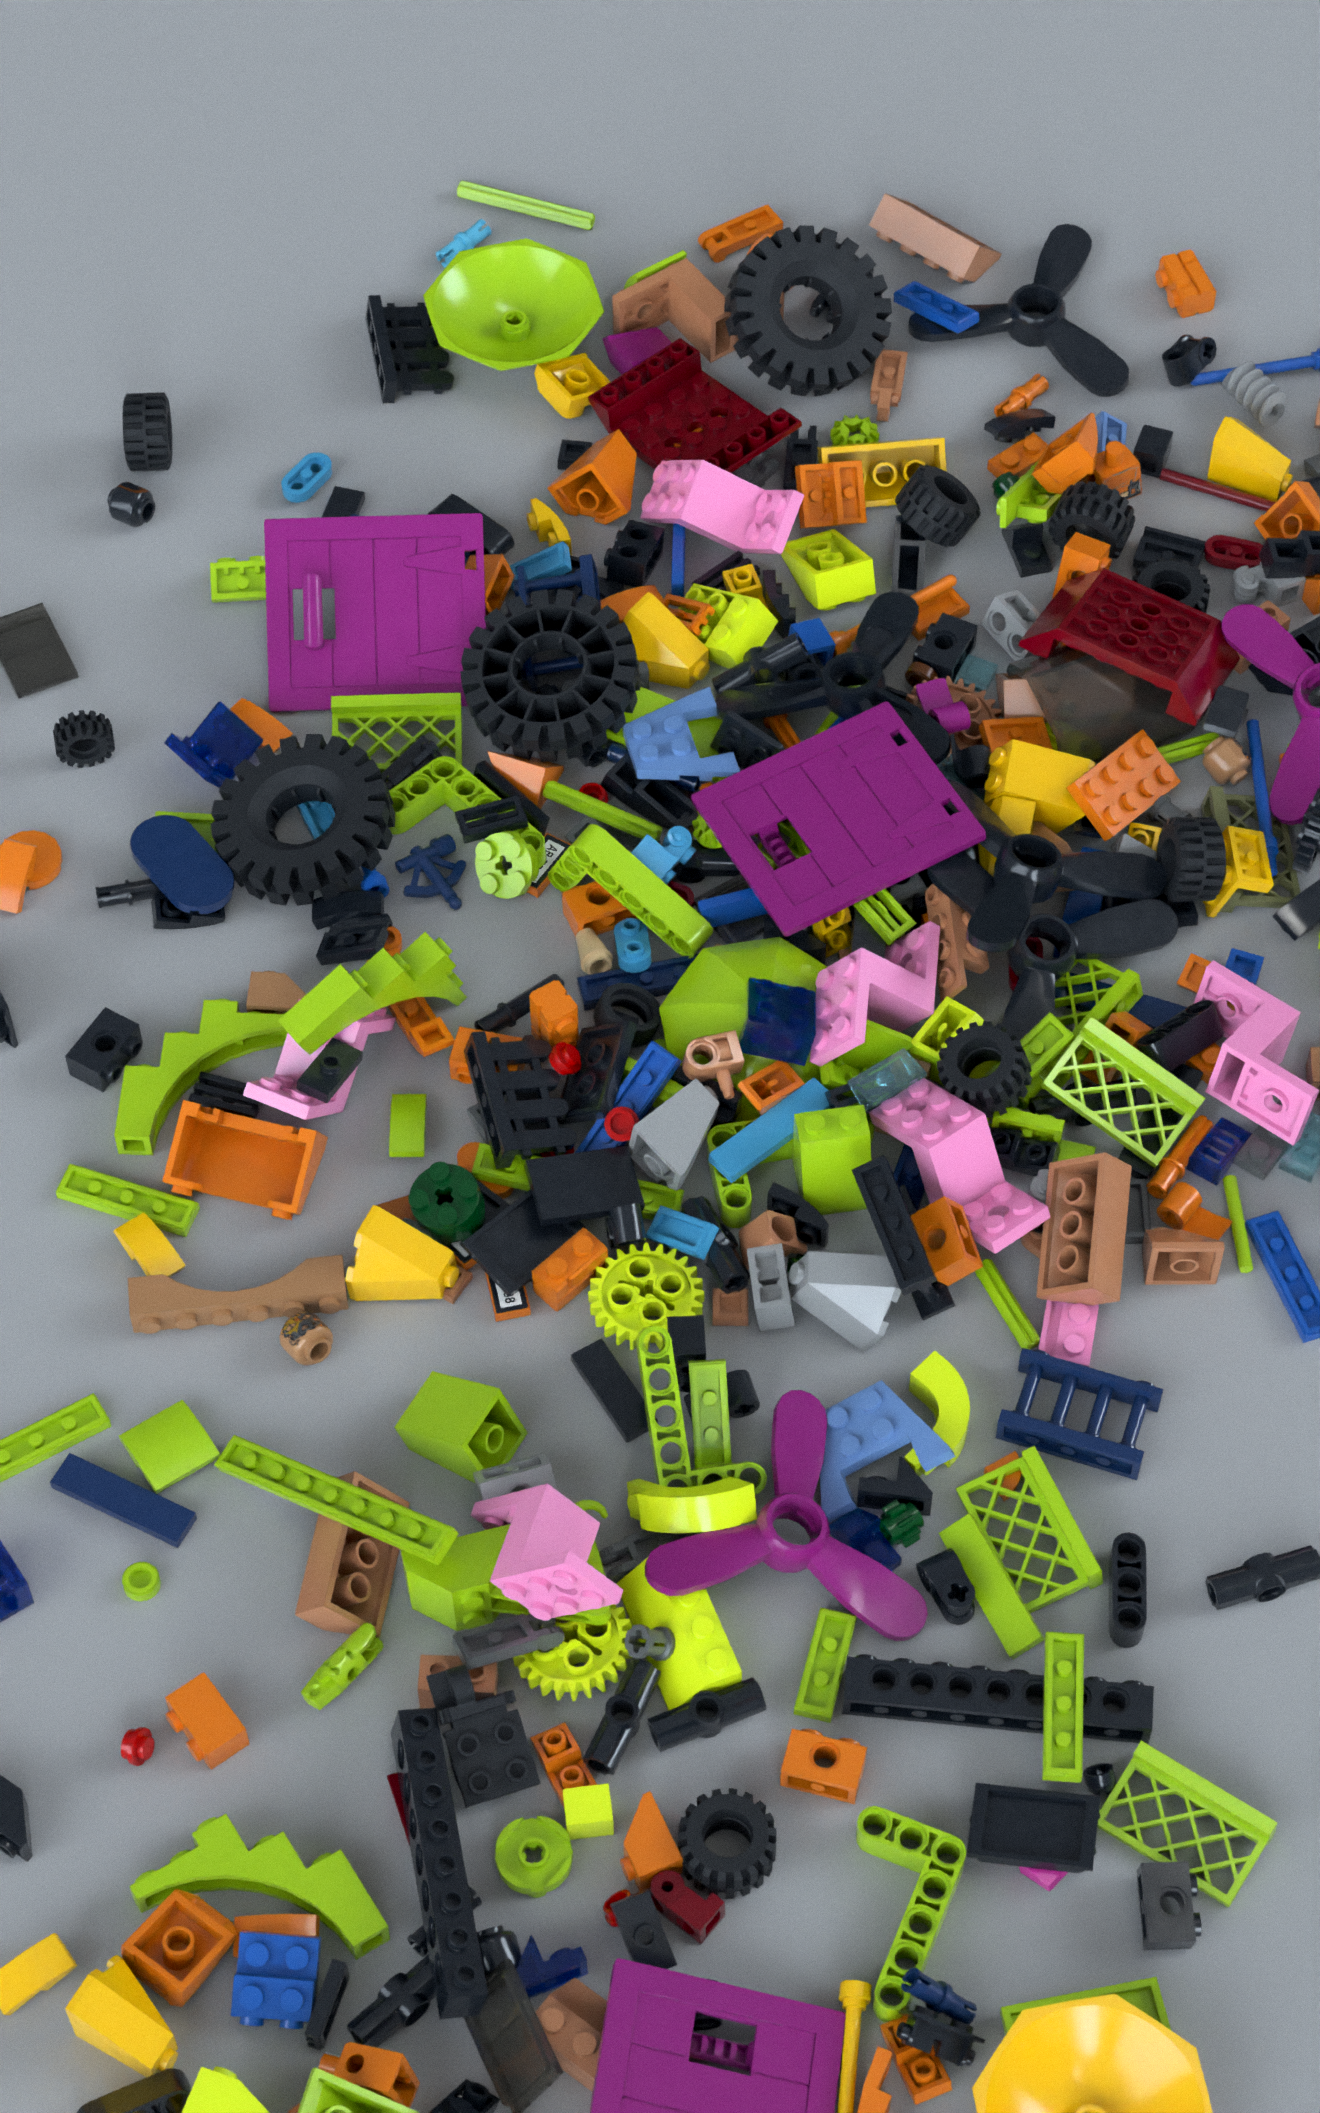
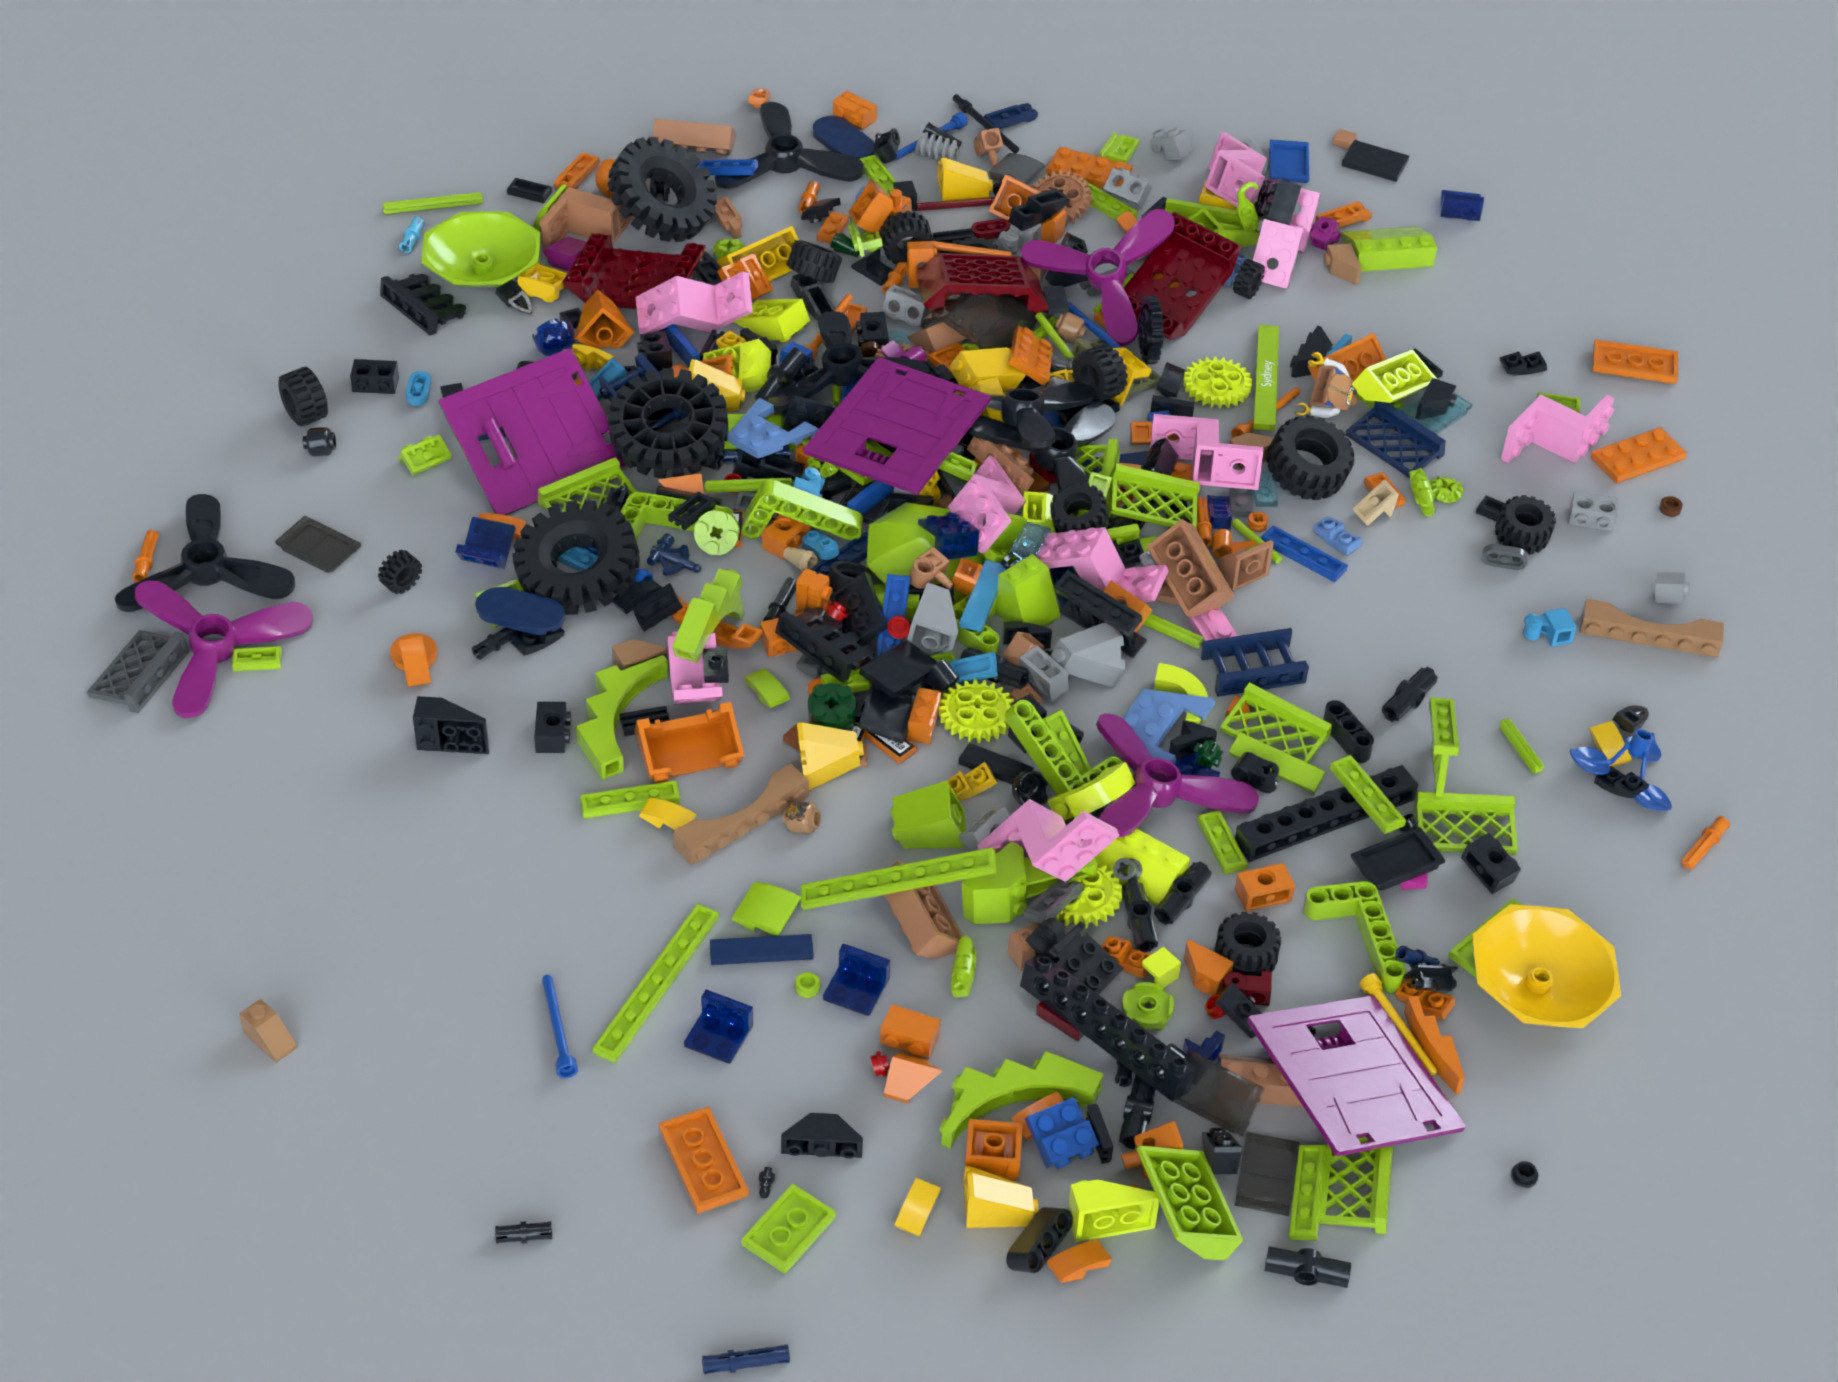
camera: 35 degrees left, 10 degrees down
none -> black brick [350,359,399,394]
none -> black plate [495,279,532,314]
none -> black tile [507,178,552,203]
none -> clear blue cylinder [532,318,576,357]
none -> orange plate [748,88,770,108]
none -> dark blue tile [813,116,875,159]
none -> clear blue bracket [823,943,891,1016]
none -> lime tile [860,155,897,196]
none -> orange axle [882,262,907,294]
none -> slope [883,1052,943,1103]
none -> black pin [923,122,962,149]
none -> orange bar [932,241,1012,256]
none -> yellow slope [947,762,998,801]
none -> black hair [1012,769,1048,805]
none -> dark orange tile [1027,472,1050,493]
none -> lime bar [1035,312,1075,359]
none -> black tile [1150,395,1195,417]
none -> orange bush [1248,511,1268,532]
none -> lime fence [1429,697,1459,797]

